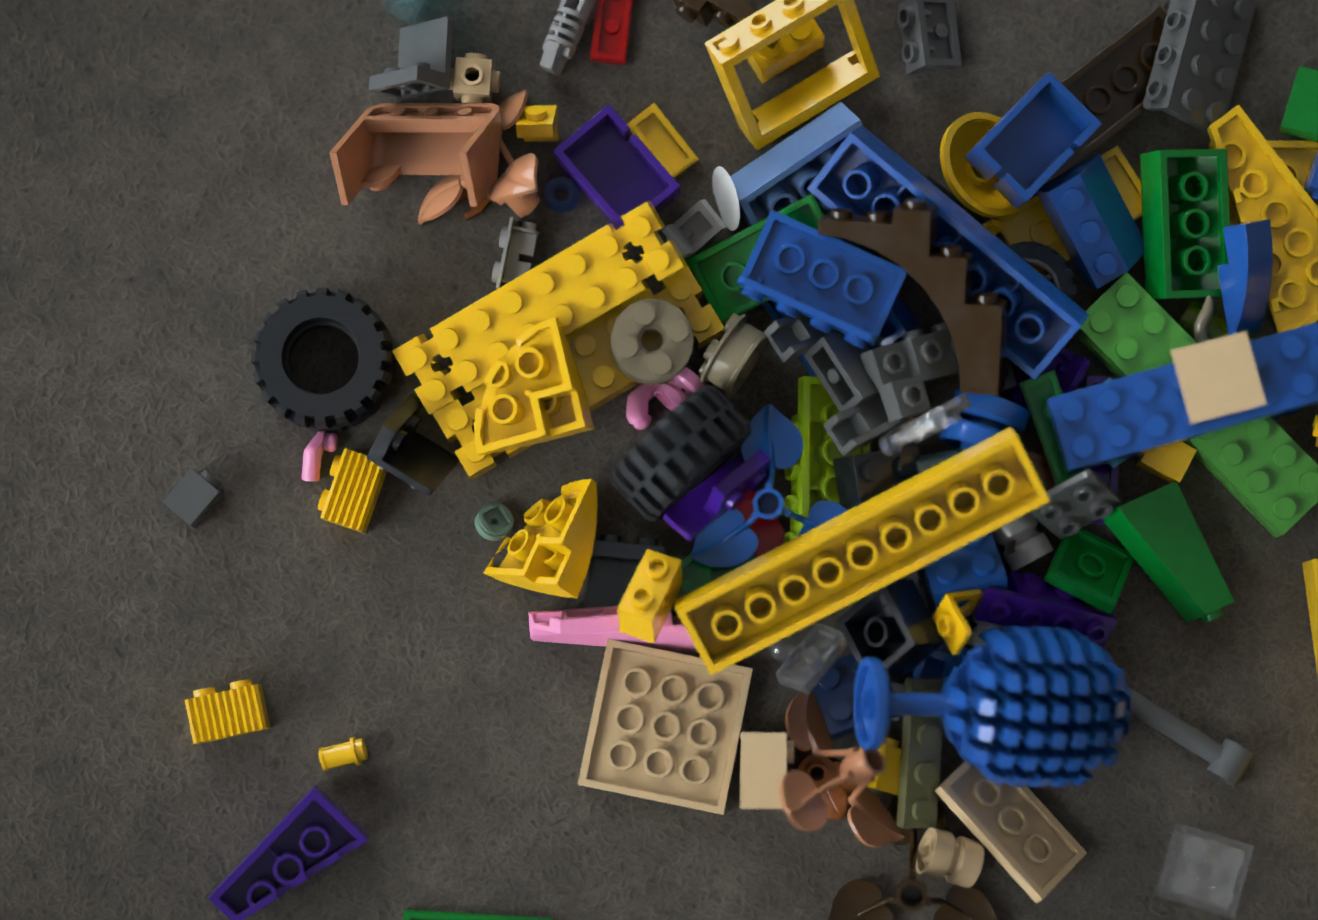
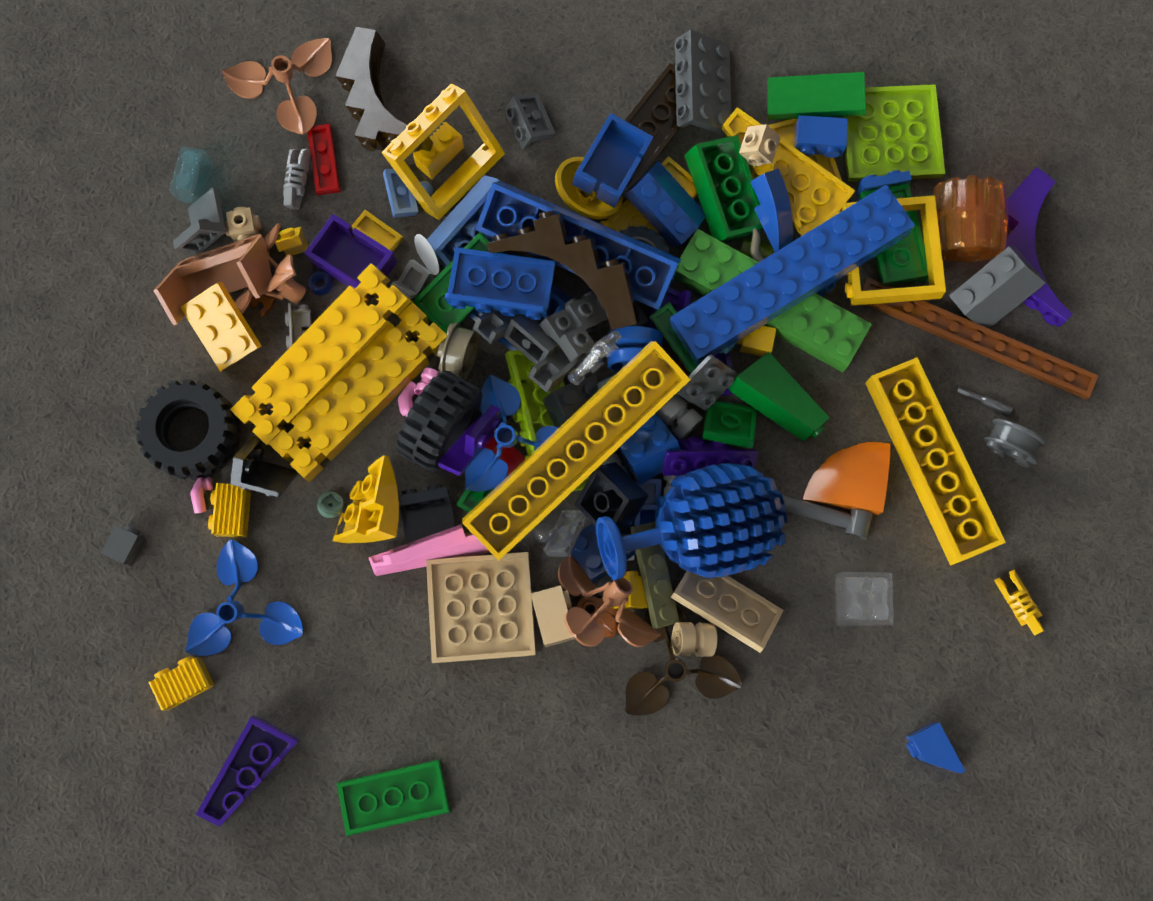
camera: 20 degrees left, 5 degrees down
yellow pin [318,736,368,771] -> none
yellow brick [474,317,595,455] -> none
dark tan wheel [611,299,693,385] -> none
yellow brick [617,549,683,644] -> none
yellow bracket [932,589,983,655] -> none
tan tile [1171,331,1267,425] -> none
none -> yellow plate [180,281,262,372]
none -> blue plant [185,539,304,656]
none -> medium blue plate [383,169,433,218]
none -> tan brick [739,124,781,166]
none -> orange brick [803,442,890,515]

